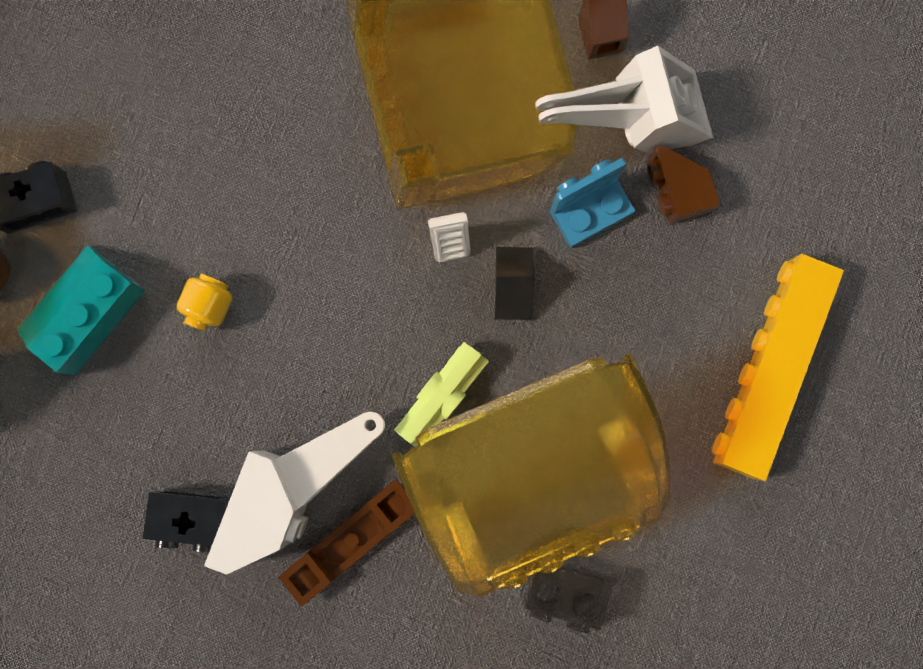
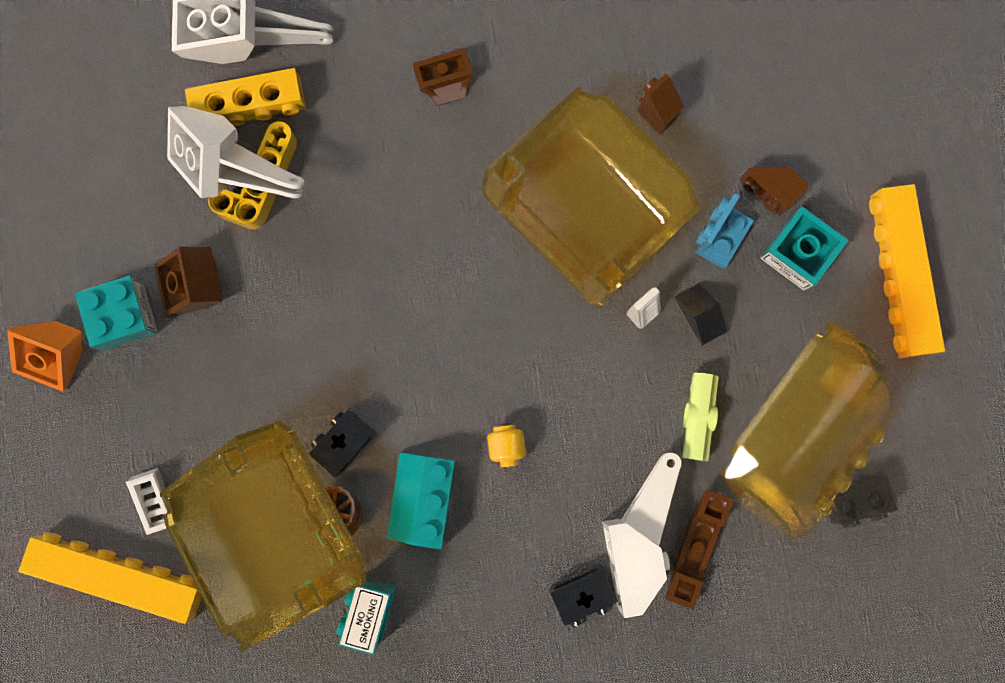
camera: 30 degrees left, 0 degrees up
white slope [535,46,713,153] -> none
none -> teal brick [759,206,849,291]

